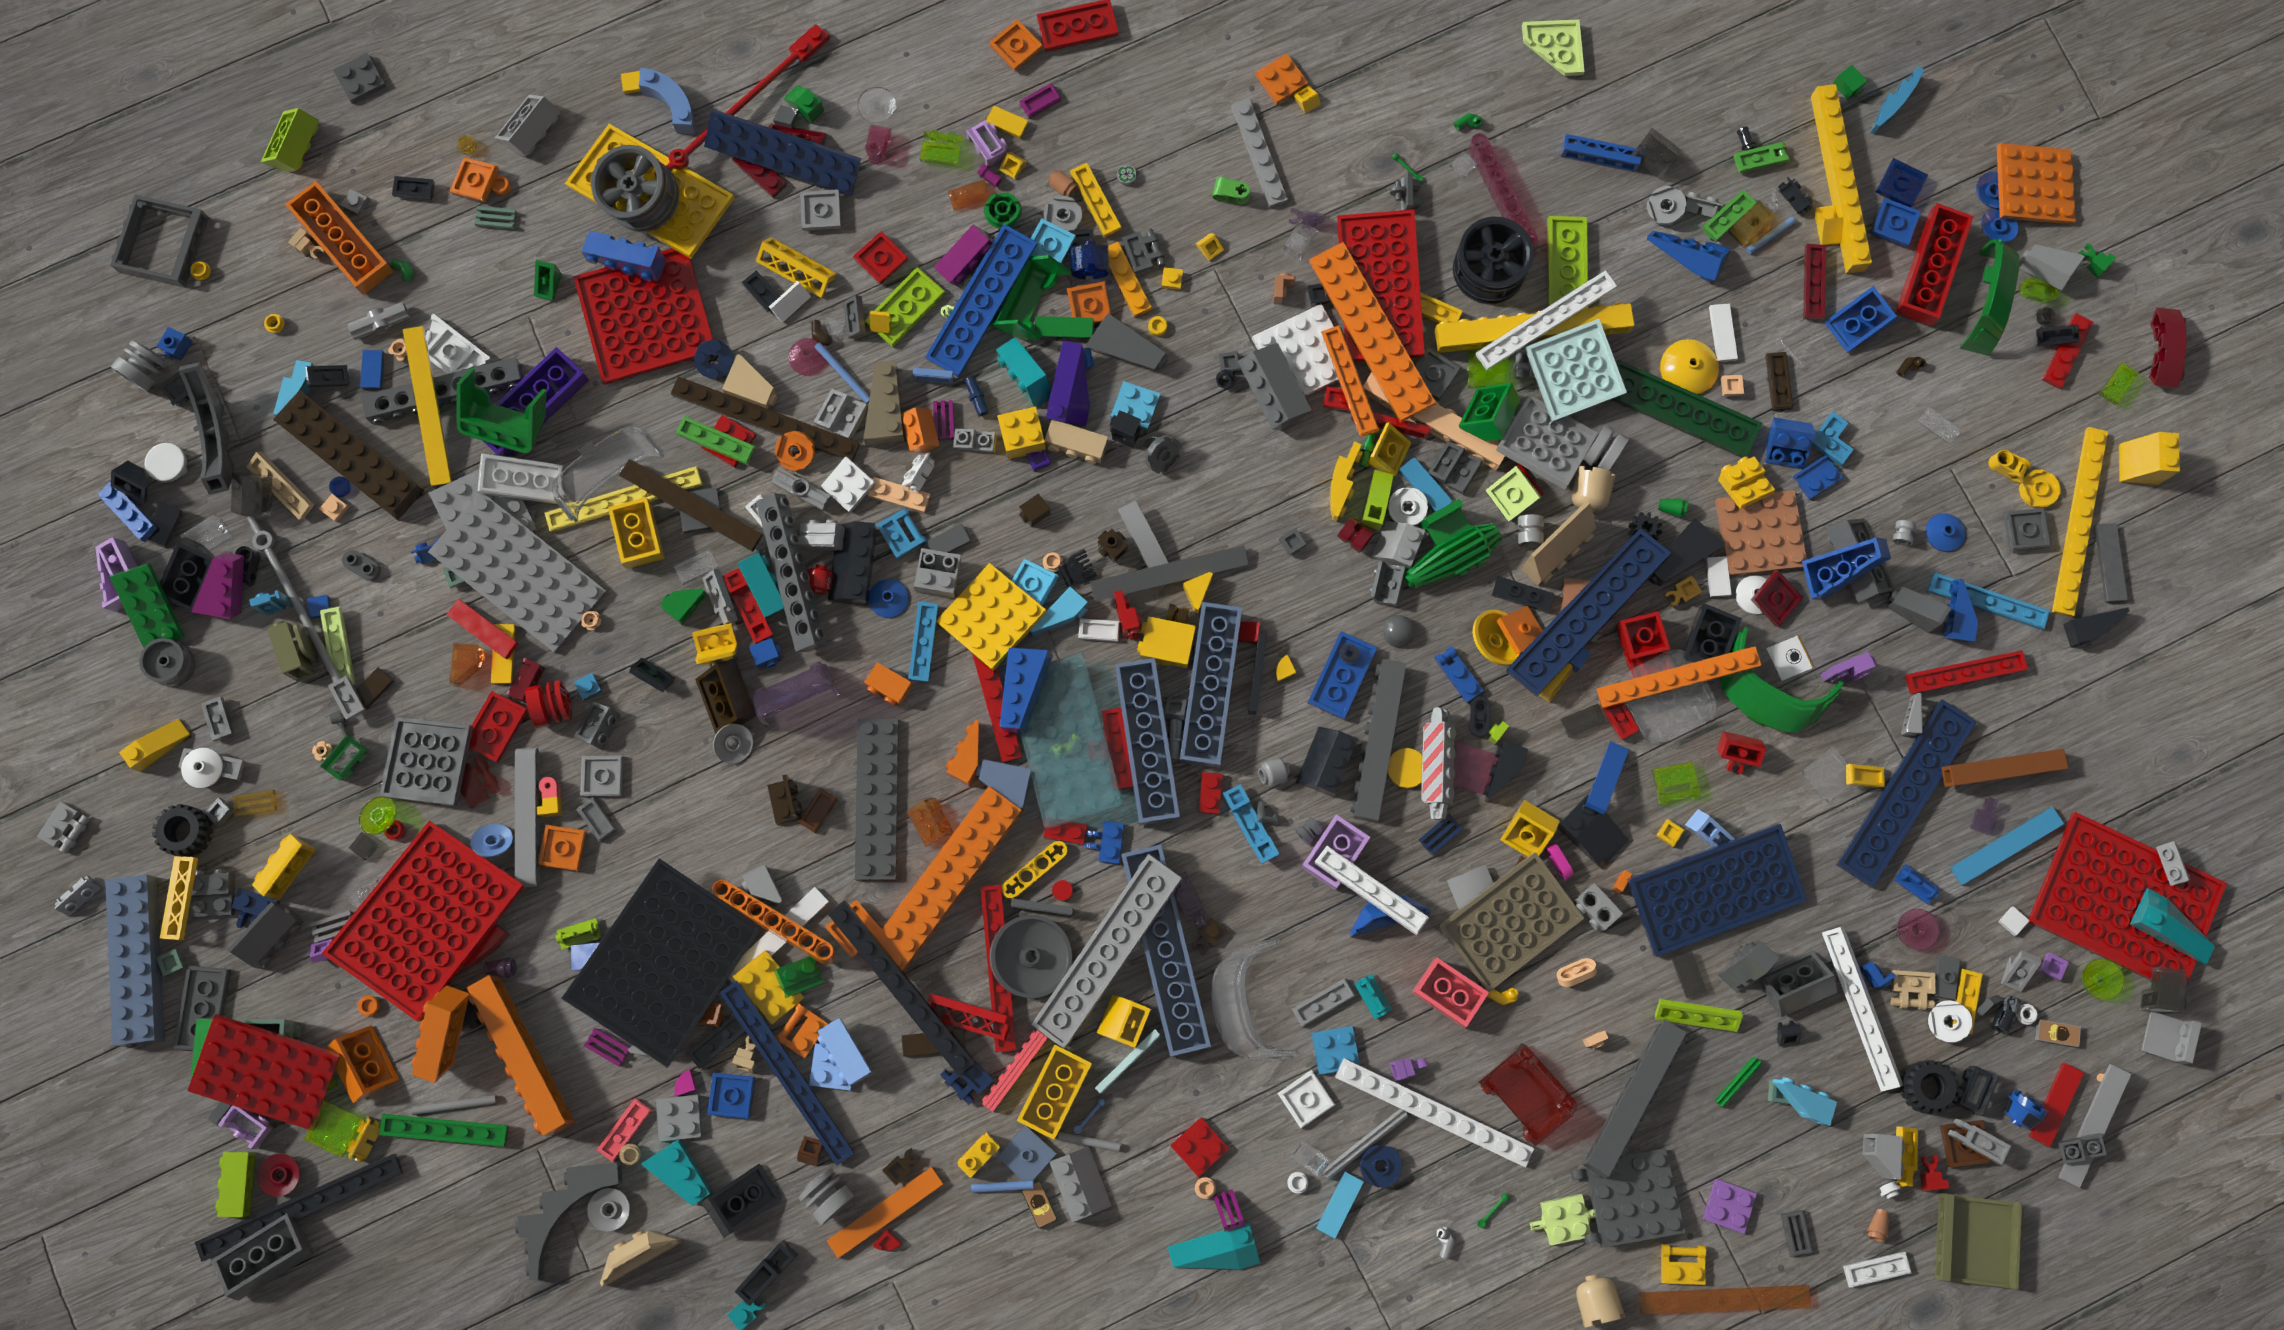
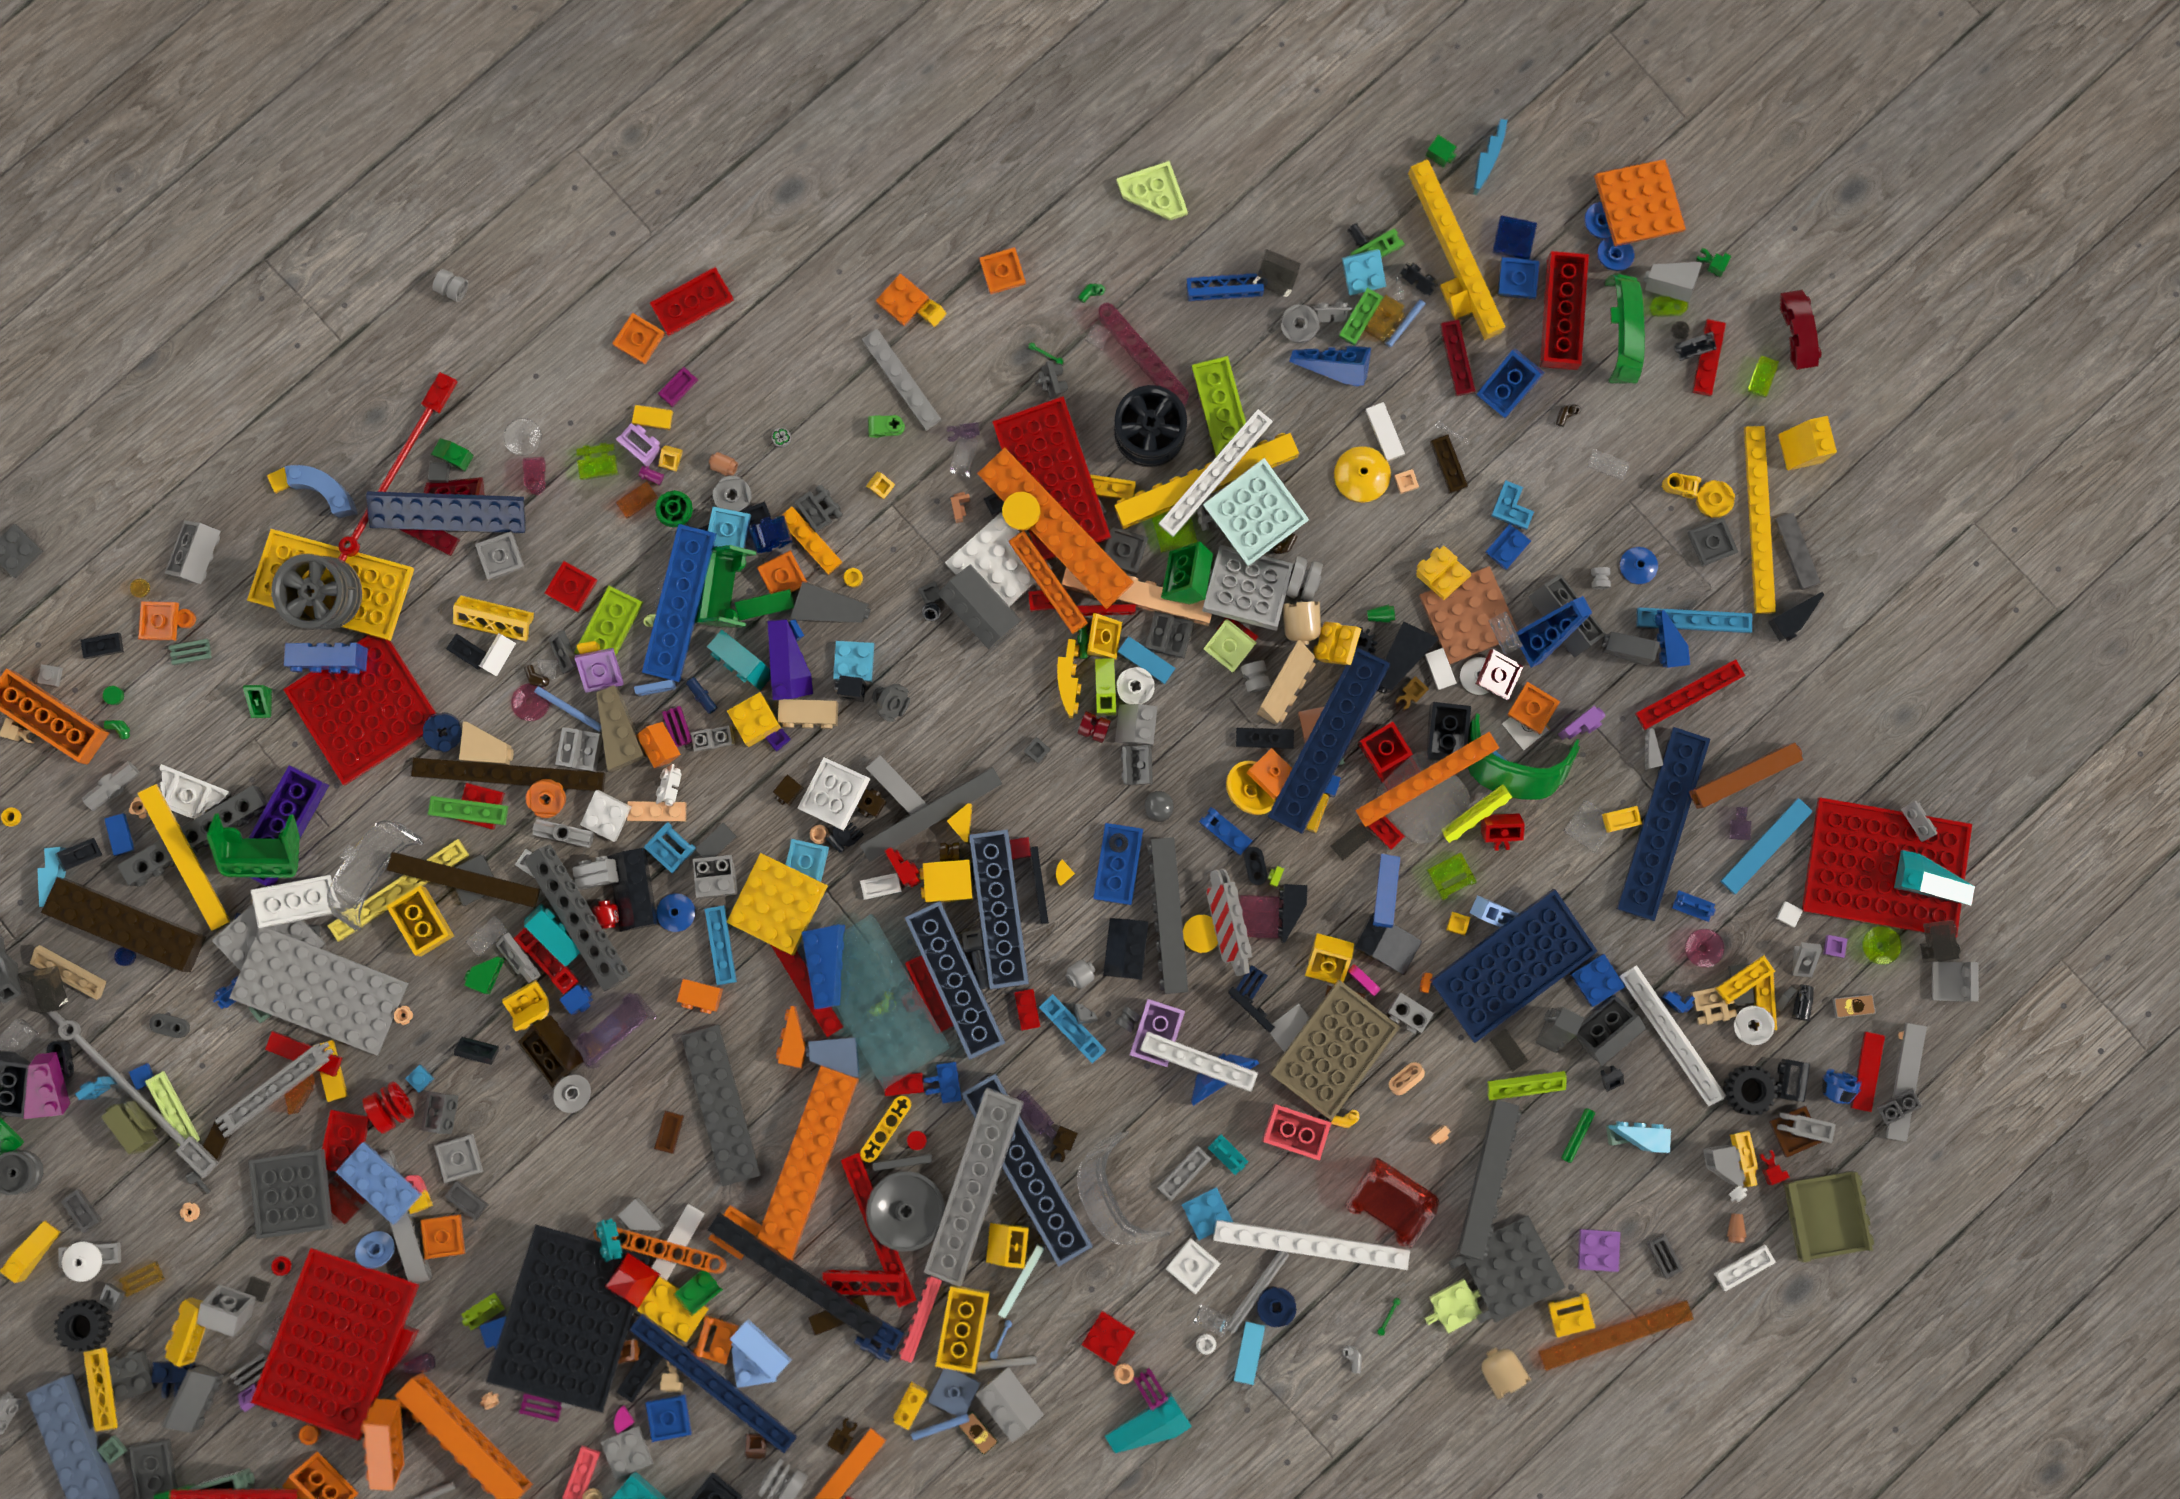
camera: 15 degrees left, 5 degrees up
light nougat plate [319,494,349,522] -> none
green window [320,734,368,781] -> none
clear neon green dish [359,796,397,835] -> none
dark red hinge [505,657,545,704] -> none
dark brown bracket [767,774,803,825] -> none
clear orange bracket [907,798,953,847] -> none
magenta wedge [934,224,994,286] -> none
medium azure slope [1030,587,1088,636] -> none
yellow plate [1070,163,1121,238] -> none
yellow plate [1161,267,1183,291] -> none
medium lavender piece [1389,1057,1428,1081] -> none
green piece [1405,498,1502,589] -> none
dark green plate [1611,359,1762,458] -> none
blue slope [1765,417,1816,469] -> none
white plate [2017,1004,2037,1025] -> none
none -> green tile [103,686,124,705]
none -> light grey brick [196,1284,256,1337]
none -> light grey hinge [215,1042,333,1137]
none -> medium blue plate [336,1142,422,1225]
none -> light nougat plate [480,1392,499,1410]
none -> medium lavender plate [575,648,623,693]
none -> teal hinge [596,1219,623,1262]
none -> red slope [605,1253,661,1308]
none -> white plate [798,757,870,831]
none -> orange plate [979,247,1026,295]
none -> yellow tile [1002,492,1041,530]
none -> black plate [1228,987,1275,1033]
none -> dark brown arm [1272,533,1298,554]
none -> yellow plate [1313,622,1361,665]
none -> medium azure plate [1342,249,1386,296]
none -> neon yellow plate [1441,784,1512,843]
none -> clear plate [1488,612,1523,655]
none -> orange plate [1507,682,1560,735]
none -> blue plate [1570,954,1625,1007]
none -> yellow tile [1715,955,1775,1004]

